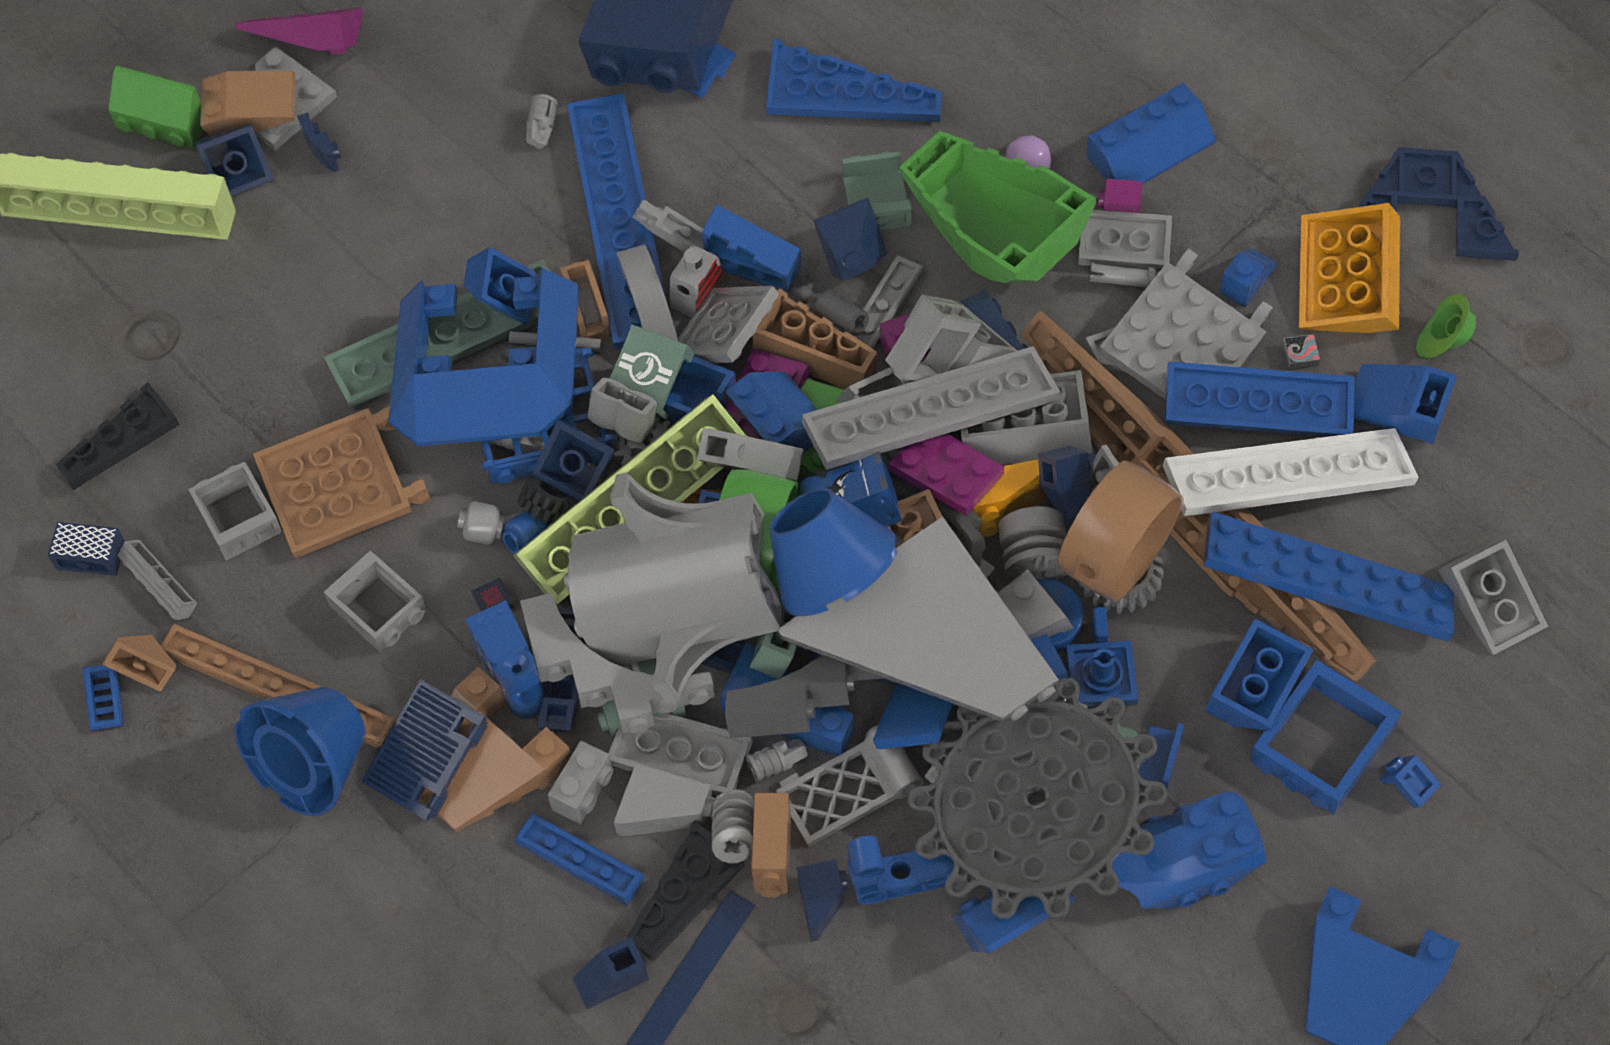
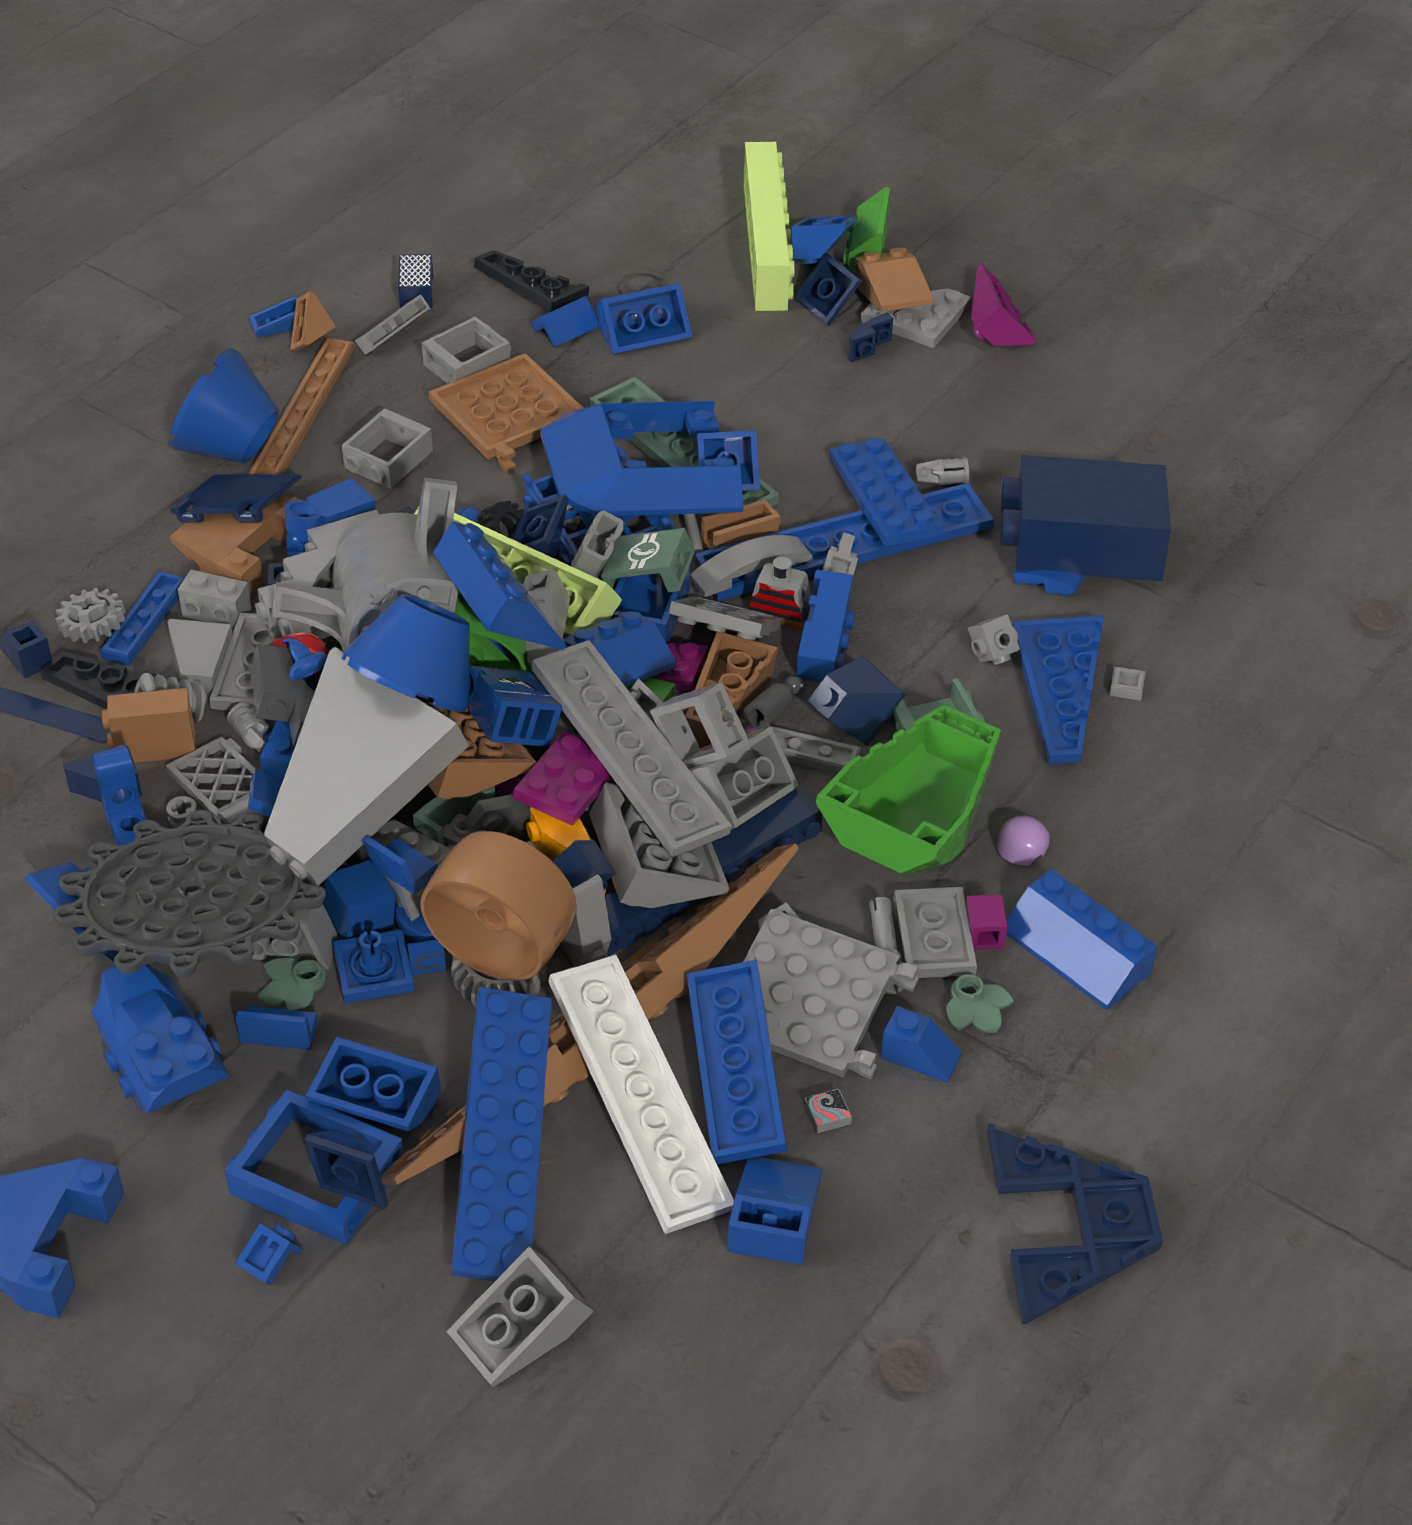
camera: 75 degrees right, 15 degrees down
light grey head [457,501,505,545] -> none
light orange slope [1299,203,1400,333] -> none
bright green piece [1416,294,1476,359] -> none
none -> light grey gear [55,588,126,643]
none -> light grey bush [166,796,197,828]
none -> blue hair [272,632,328,681]
none -> dark blue slope [304,1130,389,1209]
none -> blue panel [361,835,438,895]
none -> blue slope [433,521,566,650]
none -> blue panel [531,296,599,347]
none -> blue slope [595,283,693,354]
none -> blue slope [791,215,858,264]
none -> blue plate [829,438,943,547]
none -> sand green plate [946,974,1014,1033]
none -> light grey brick [967,614,1020,665]
none -> light grey tile [1110,666,1146,701]

